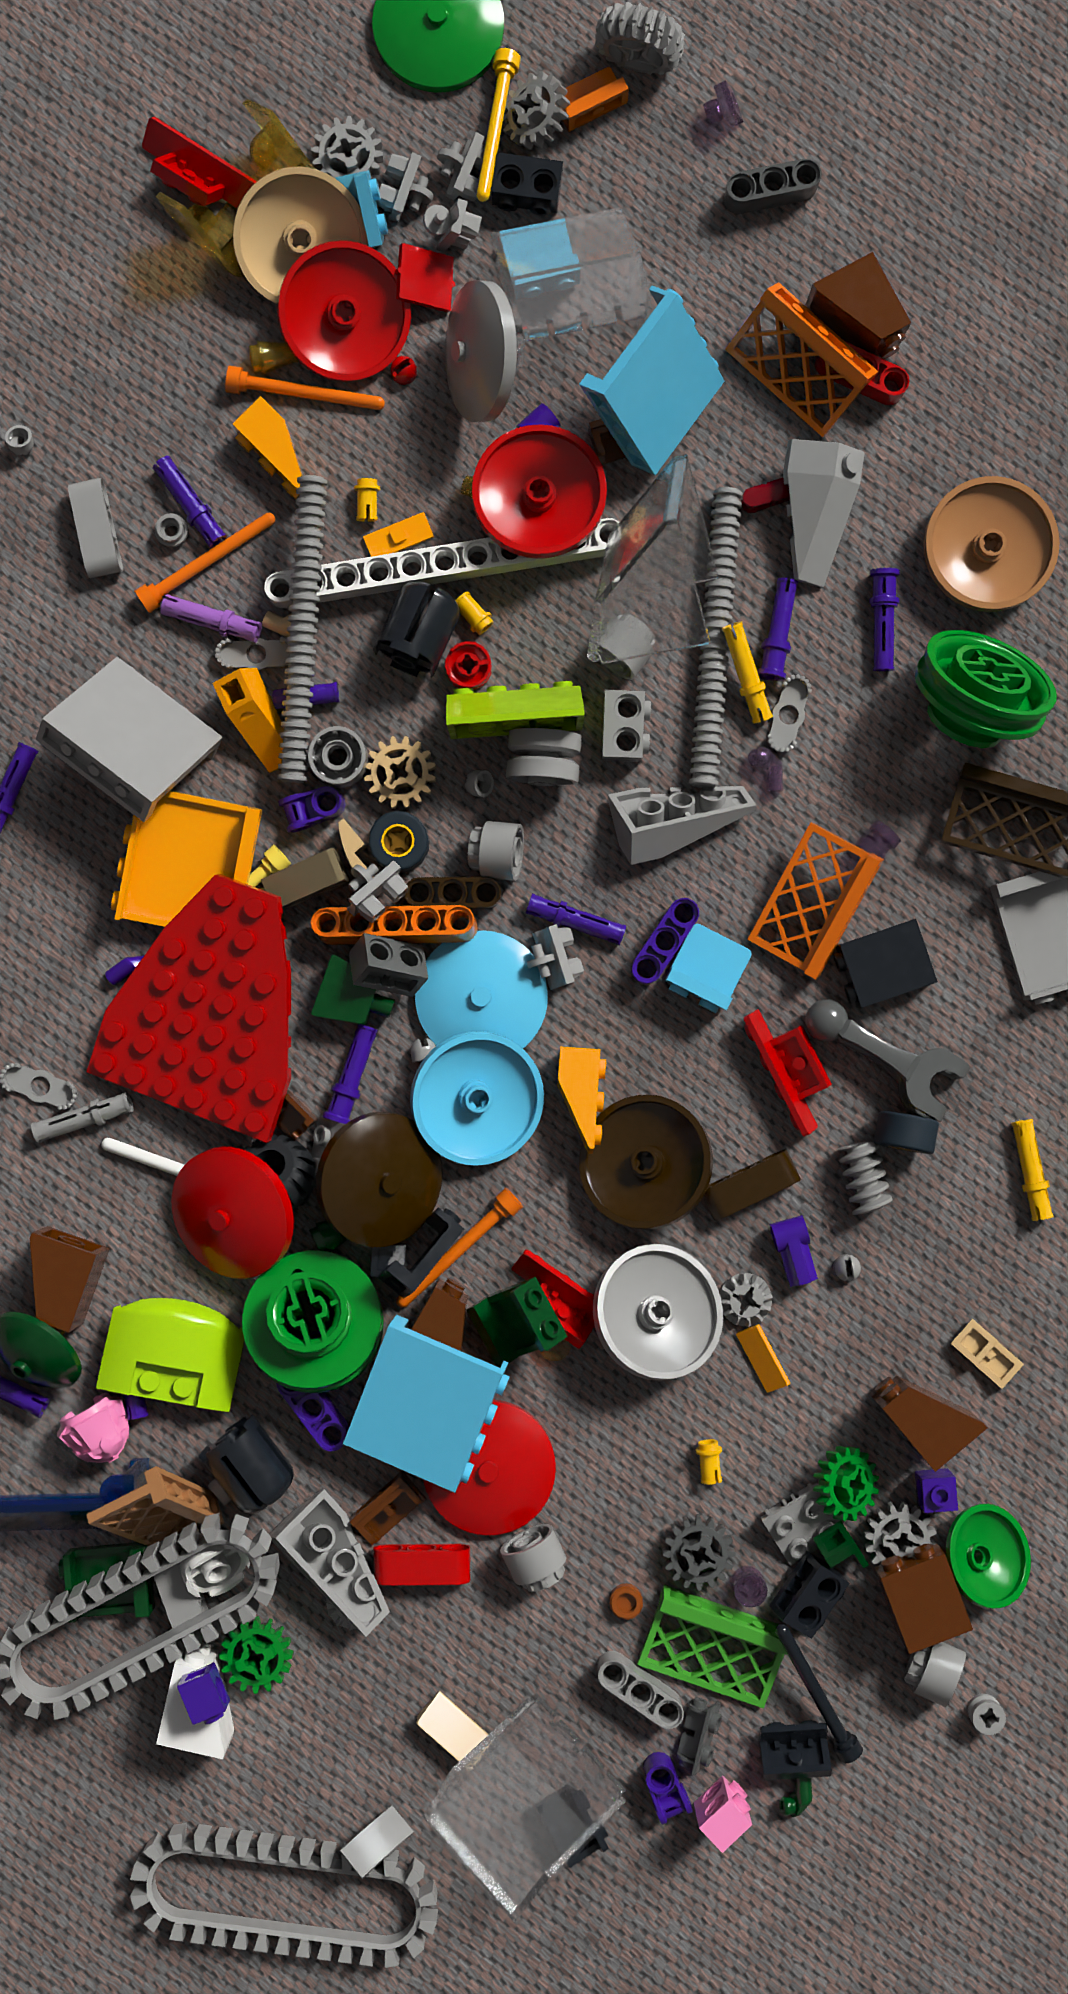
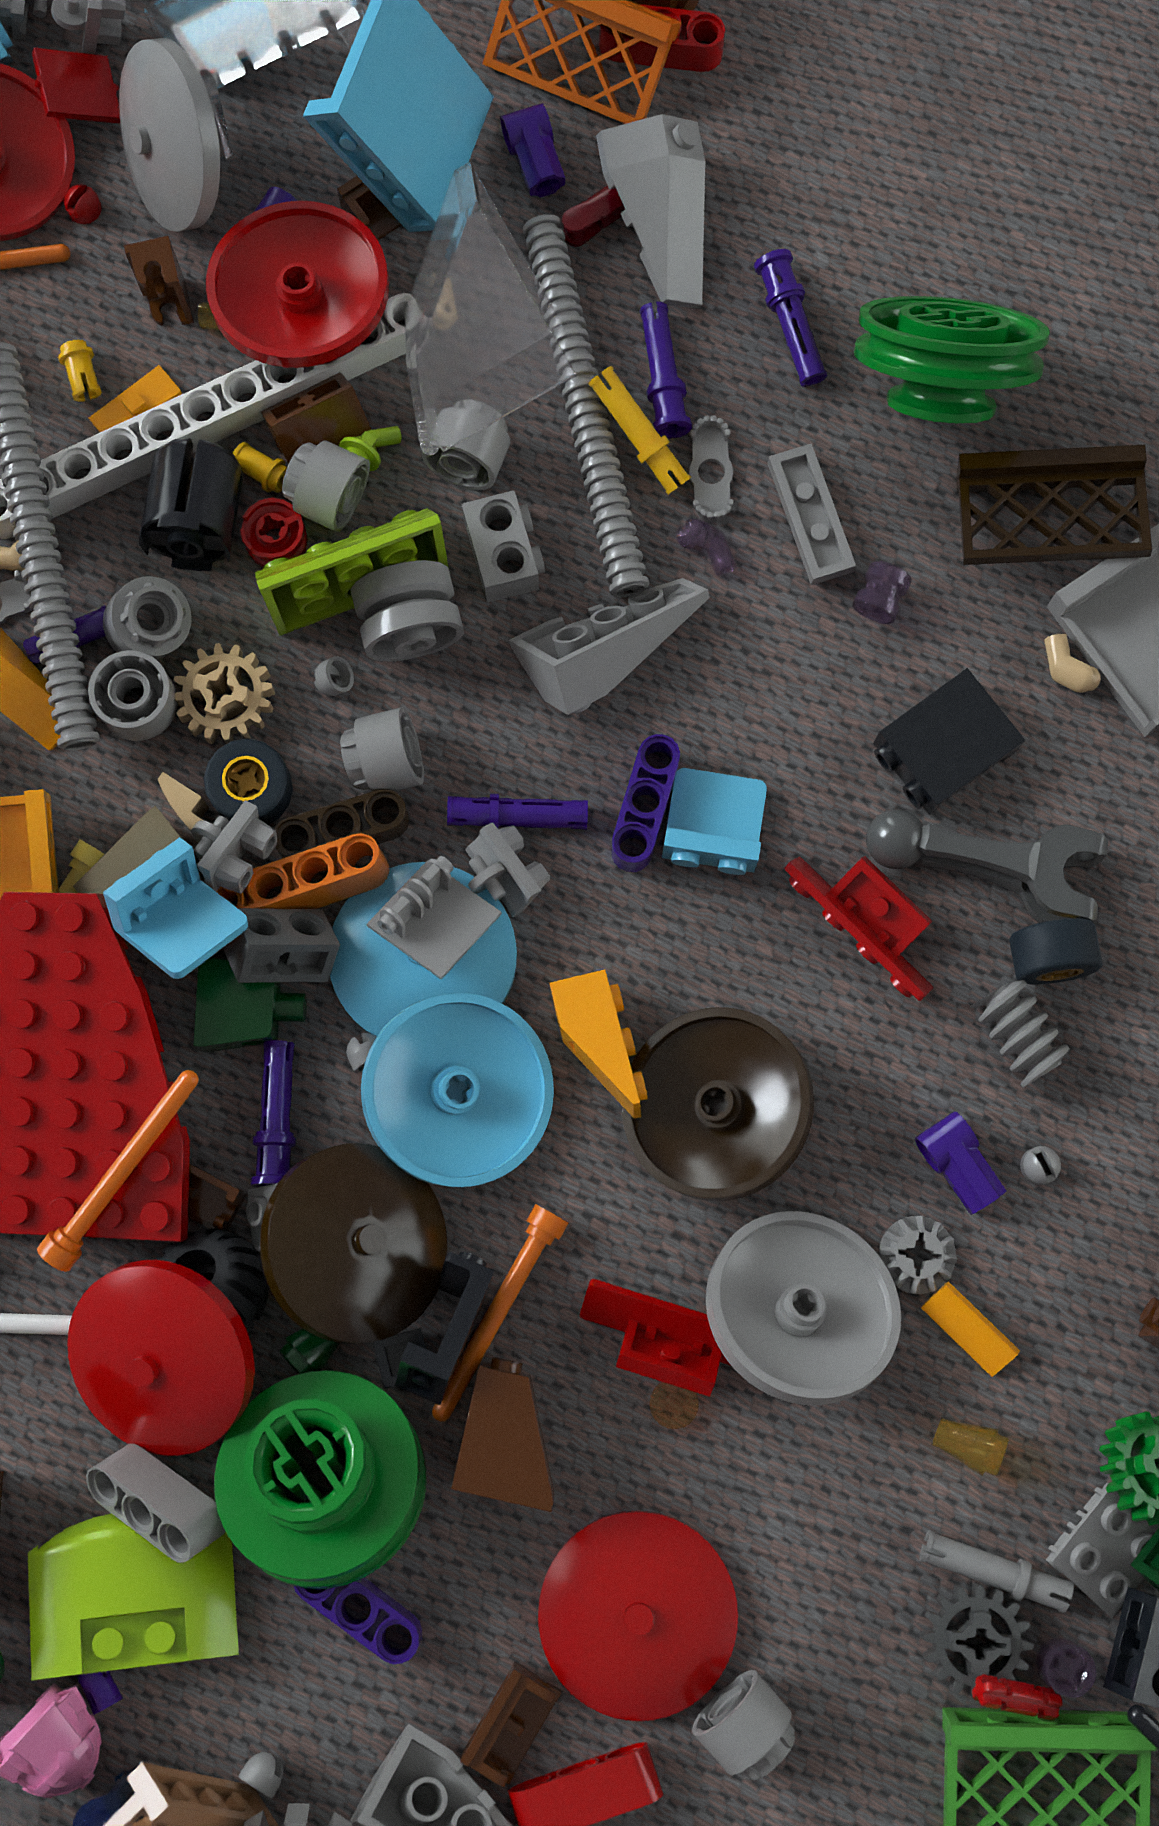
camera: 20 degrees left, 10 degrees down
black cylinder [198,1414,294,1514] -> none
dark purple piece [278,786,346,833] -> none
medium azure panel [343,1314,510,1493] -> none
dark green panel [466,1277,568,1368] -> none
dark orange tile [609,1583,643,1620] -> none
yellow pin [696,1439,722,1485] -> none
dark brown beam [703,1149,801,1221] -> none
orange fence [747,822,884,980] -> none
medium nougat dish [923,476,1060,612] -> none
none -> orange piece [37,1070,199,1272]
none -> light grey beam [86,1444,225,1563]
none -> light grey piece [103,576,192,661]
none -> medium azure bracket [103,837,248,979]
none -> reddish brown hinge [123,236,195,326]
none -> reddish brown hinge [261,372,372,465]
none -> light grey piece [282,440,370,532]
none -> lime plate [339,426,402,471]
none -> light grey hinge [367,856,502,980]
none -> dark purple piece [500,103,565,198]
none -> light grey plate [767,443,856,585]
none -> light grey pin [919,1530,1074,1613]
none -> clear yellow cone [932,1417,1009,1476]
none -> red axle [972,1674,1063,1720]
none -> tan arm [1044,634,1101,693]

